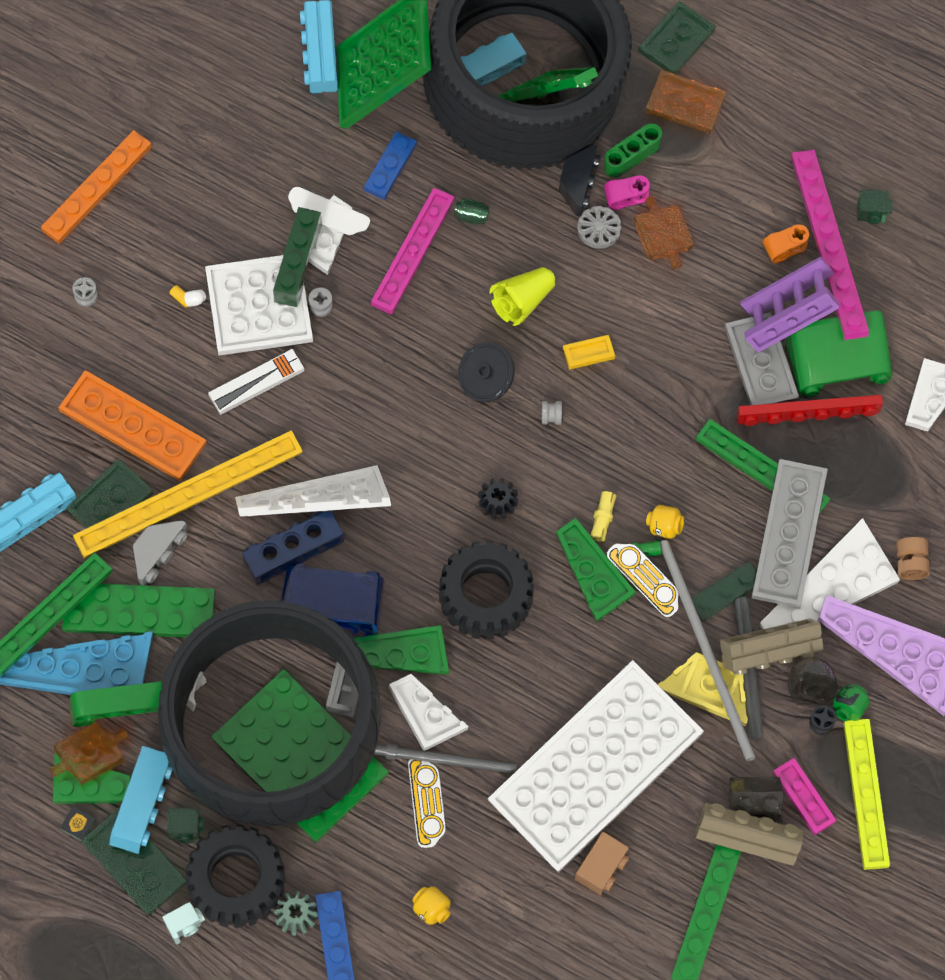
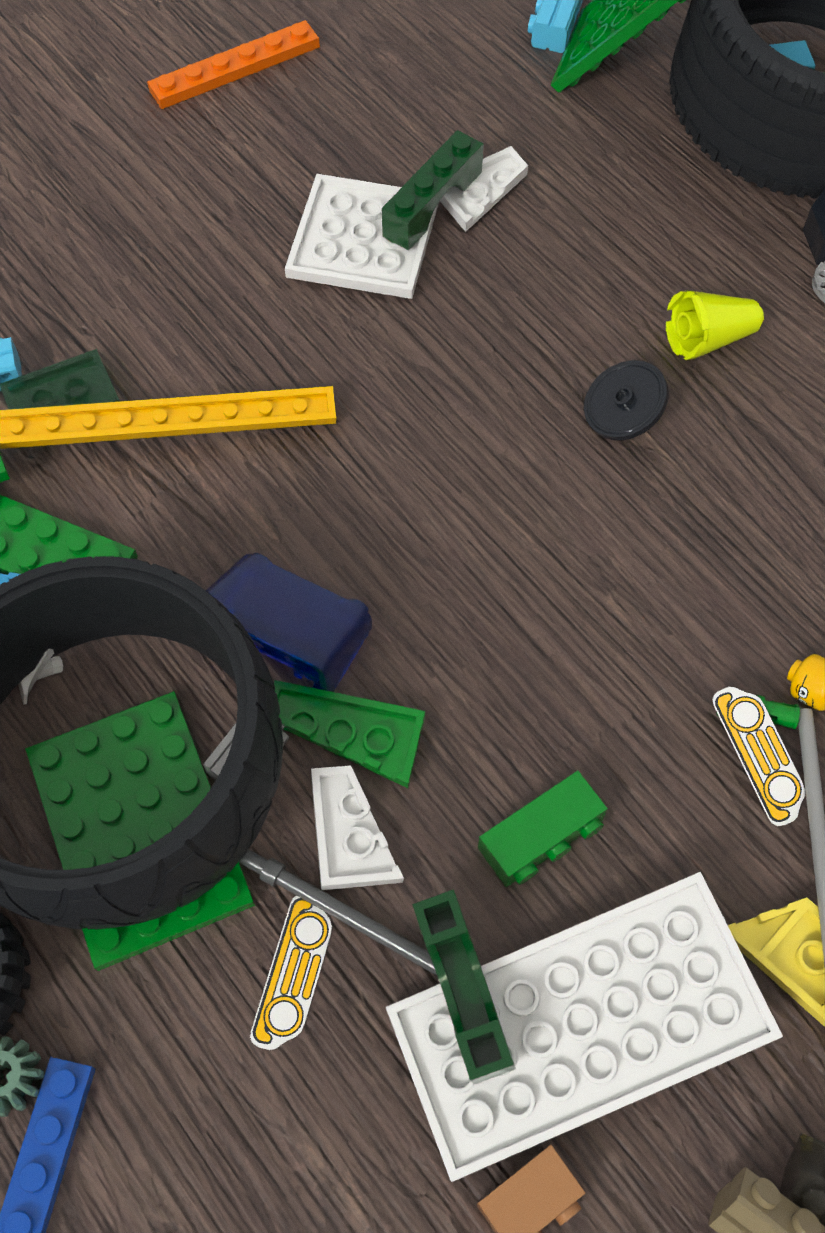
camera: 25 degrees right, 5 degrees down
orange plate [58,370,207,482] -> none
light grey wheel [72,277,98,307] -> none
light grey slope [133,521,188,586] -> none
arm [169,285,206,307] -> none
white tile [208,349,304,415] -> none
white wing [235,465,391,516] -> none
dark blue brick [242,510,344,585] -> none
white sticker [288,187,370,235] -> none
light grey wheel [308,287,333,317] -> none
blue plate [364,132,417,200] -> none
dark pink plate [371,188,455,315] -> none
yellow head [412,887,451,925] -> none
black tyre [439,540,534,640] -> none
clear green brick [454,198,490,225] -> none
black gear [478,477,519,519] -> none
light grey wheel [541,401,562,425] -> none
green wing [556,518,636,623] -> none
yellow tile [563,335,615,370] -> none
light yellow pin [590,491,617,542] -> none
none -> dark green arch [412,889,516,1084]
none -> green brick [478,770,608,887]

